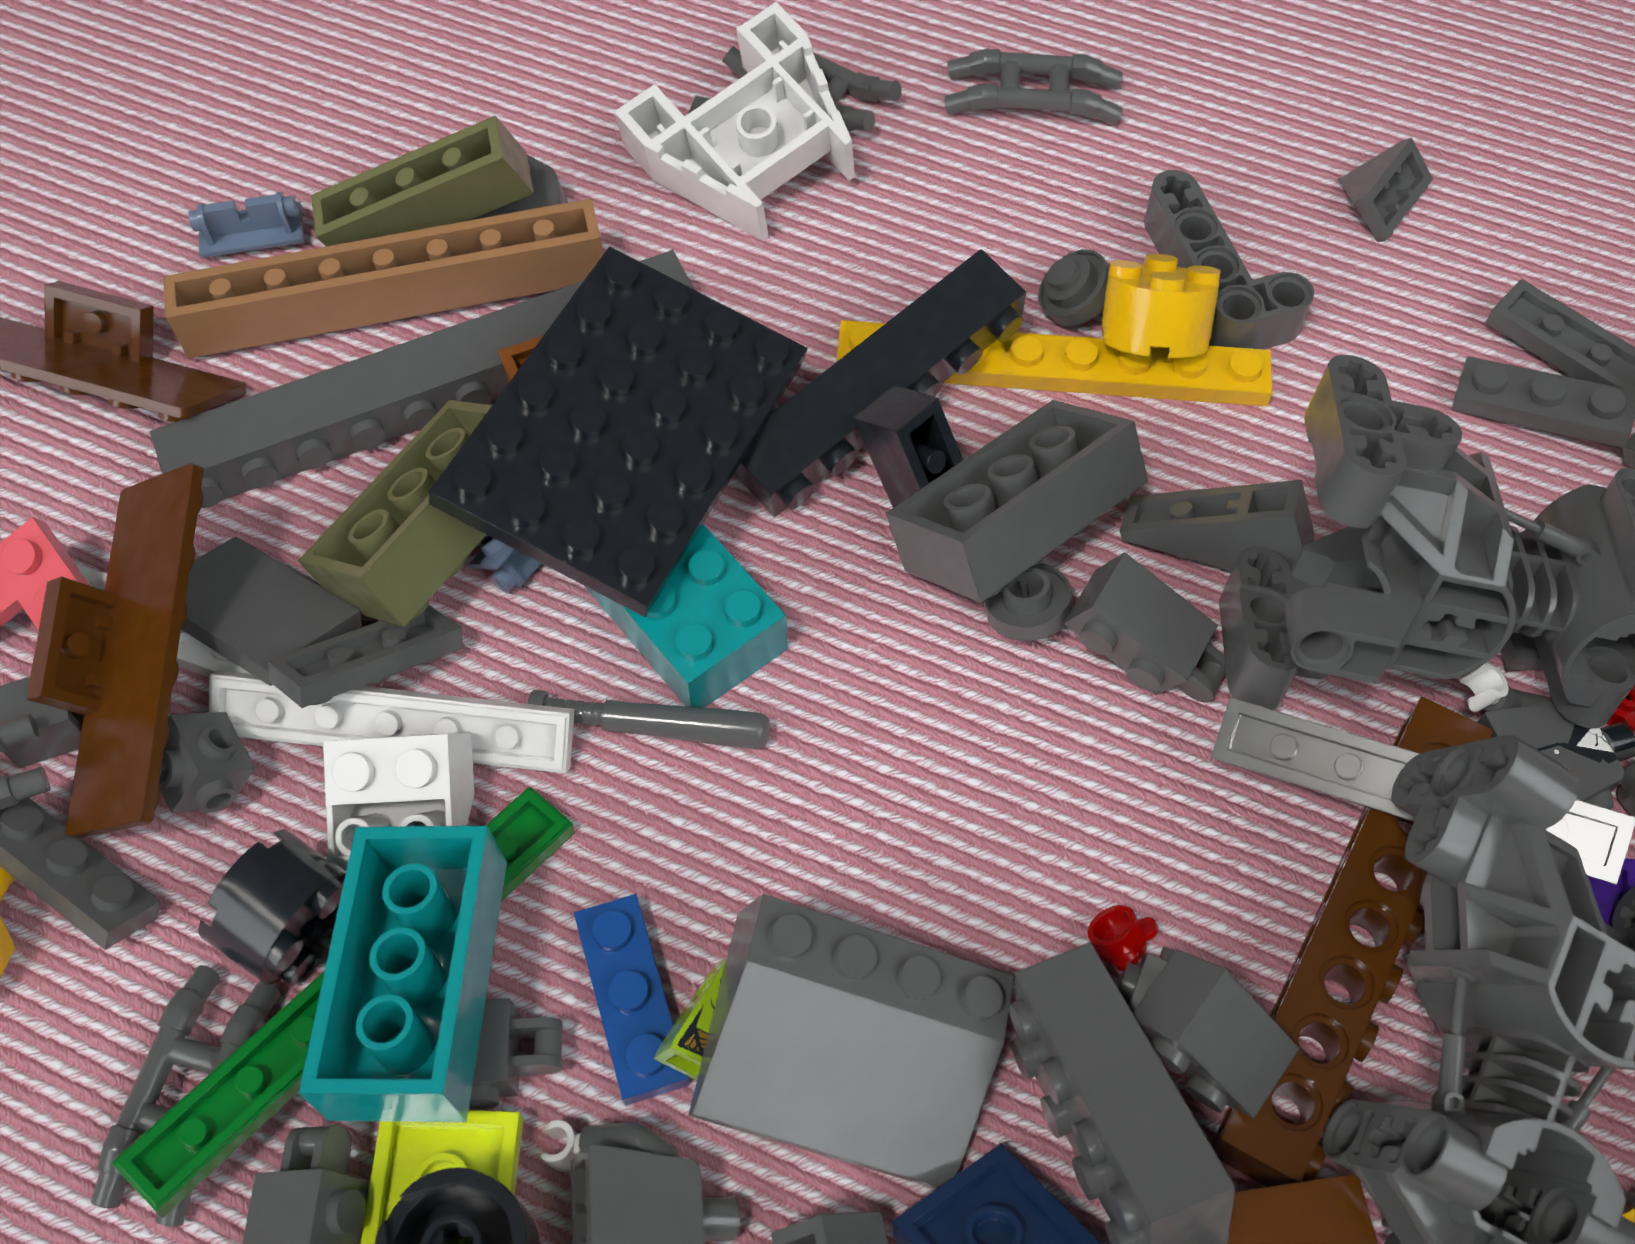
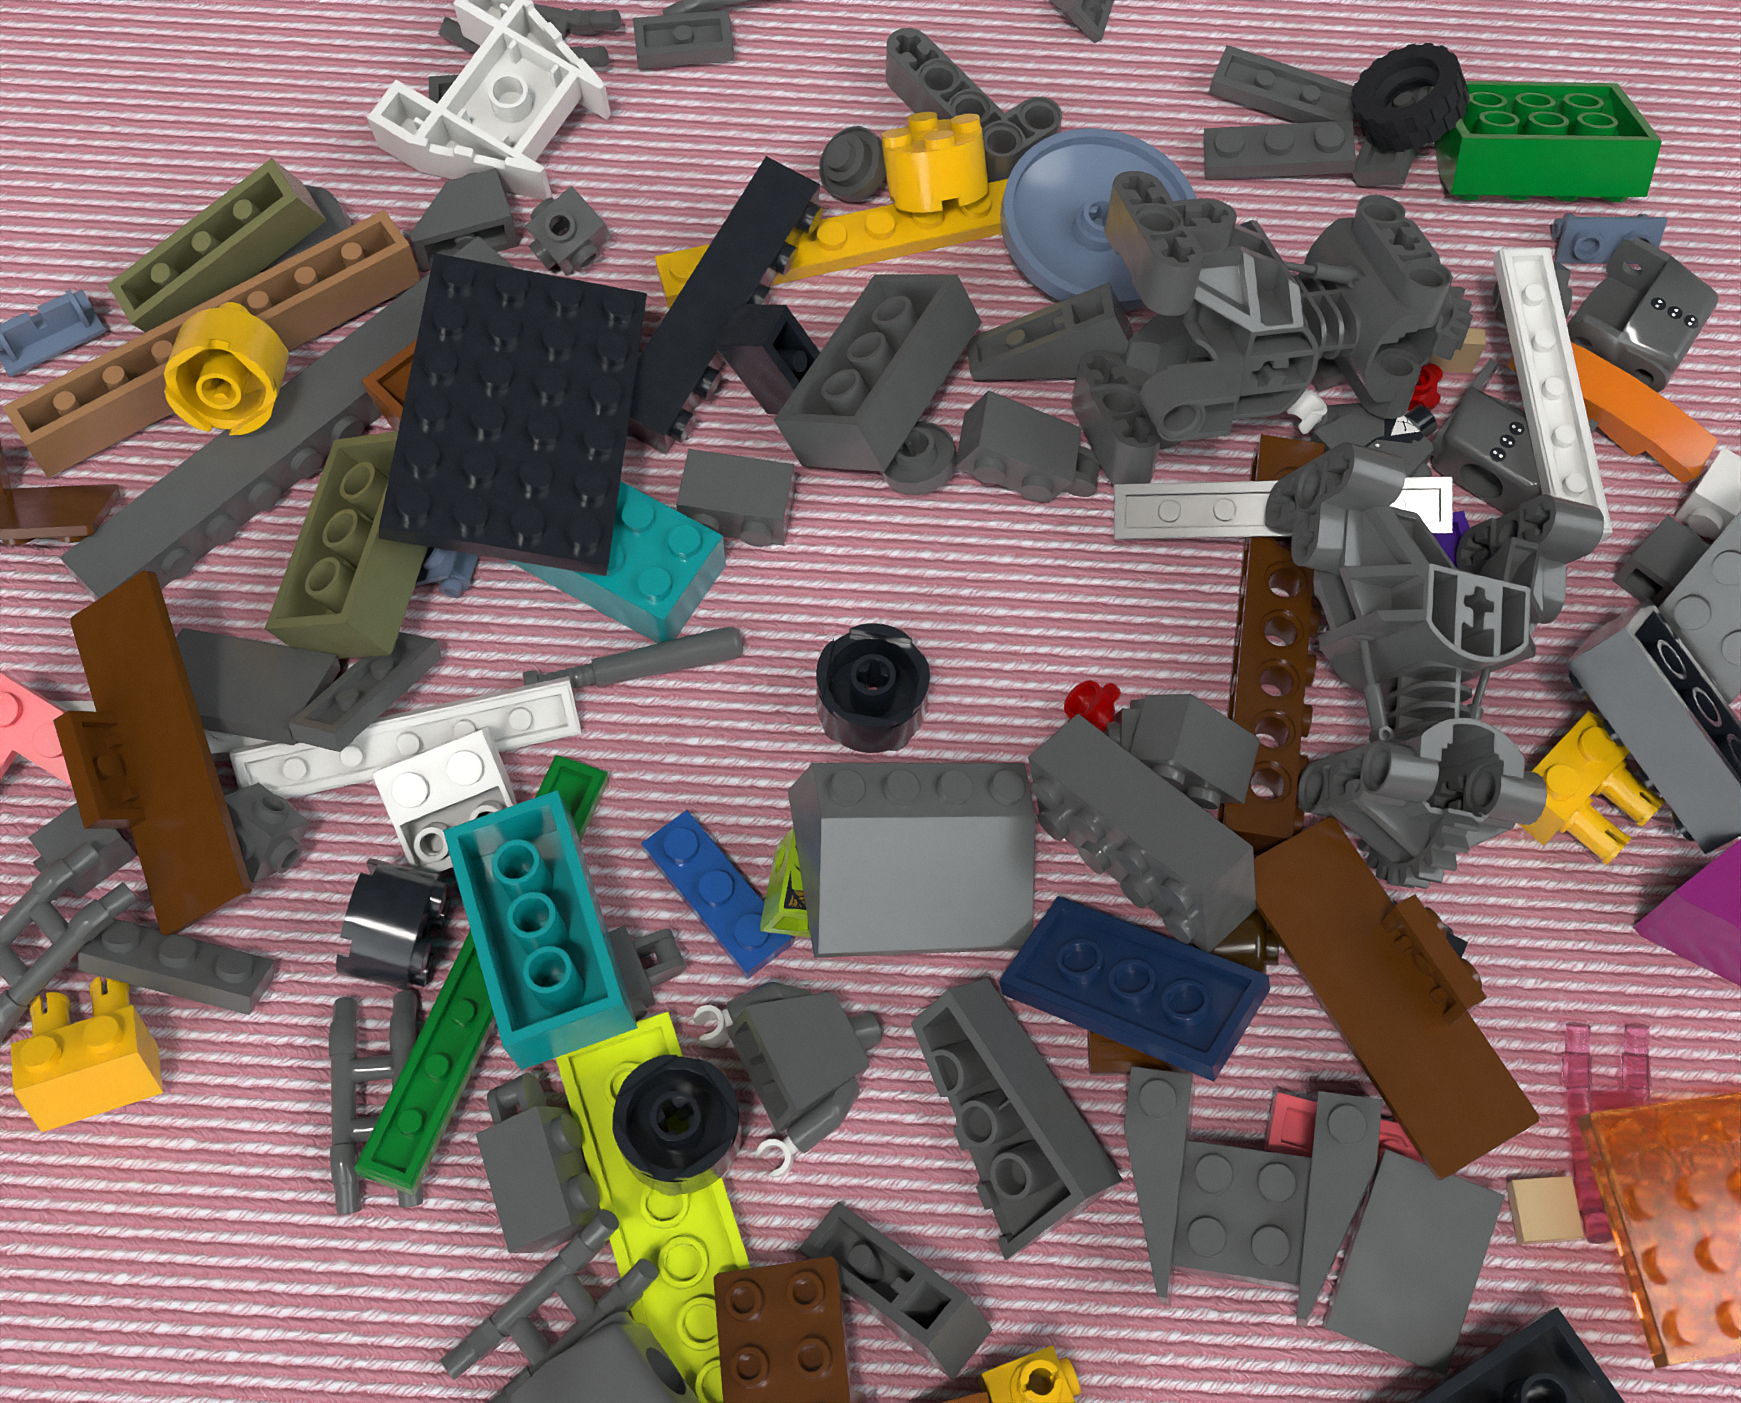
camera: 25 degrees left, 5 degrees up
none -> yellow brick [164,302,289,435]
none -> dark grey slope [410,168,519,272]
none -> dark grey brick [525,185,612,276]
none -> dark grey plate [633,10,734,69]
none -> dark grey brick [676,449,795,547]
none -> black brick [816,623,930,753]
none -> sand blue dish [1000,128,1197,312]

